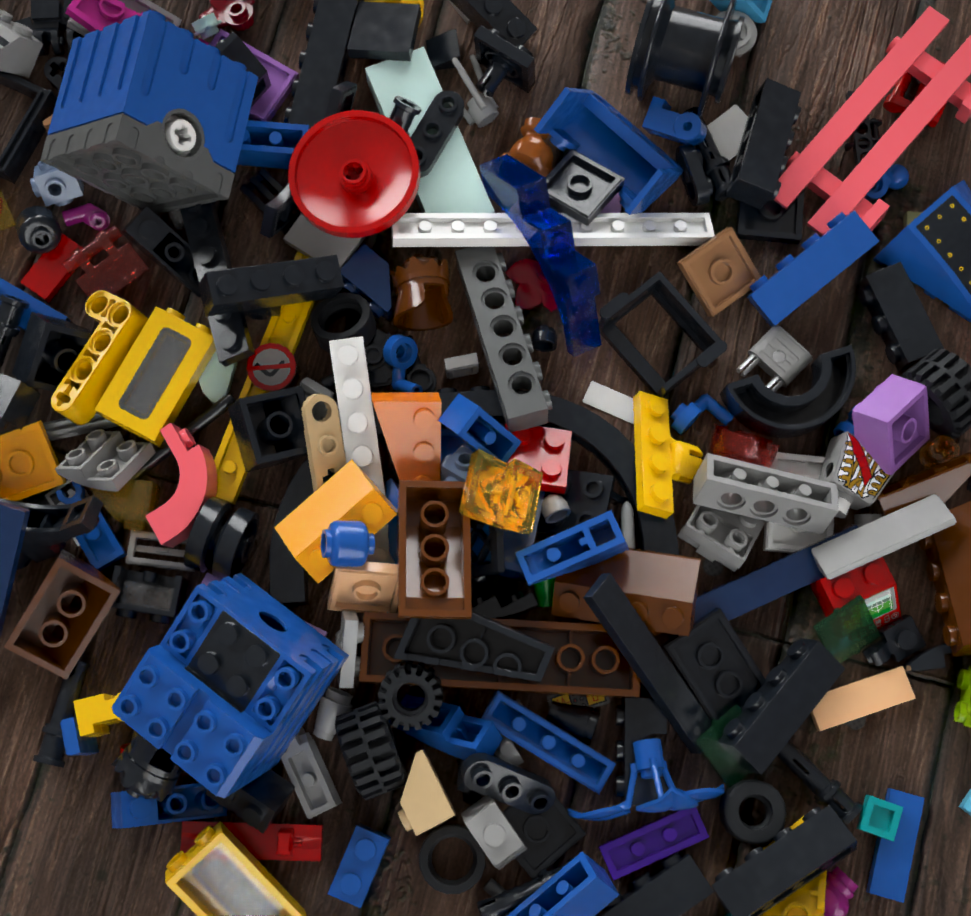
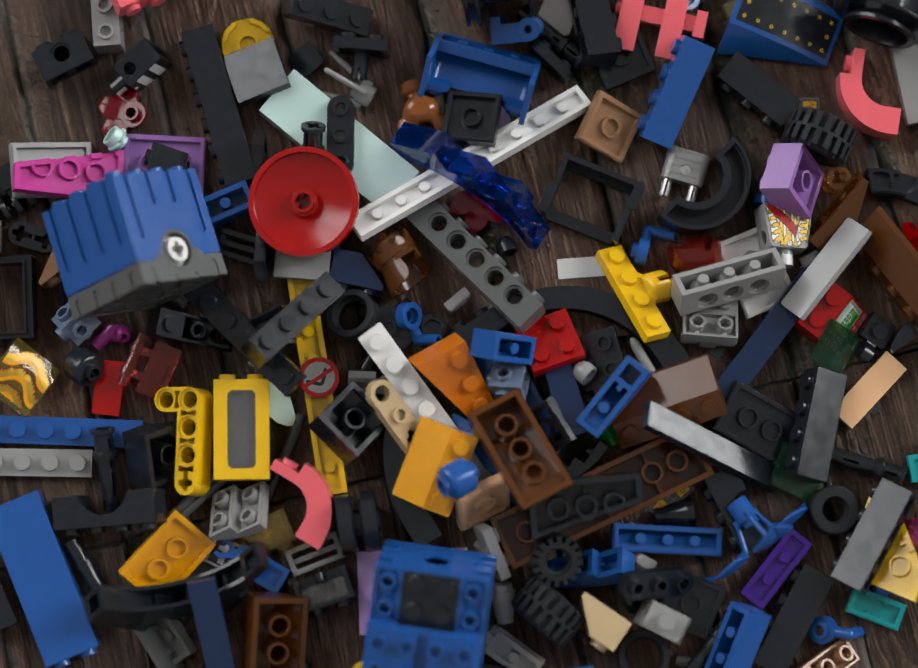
camera: 30 degrees left, 5 degrees up
clear yellow slope [459,449,543,534] -> none

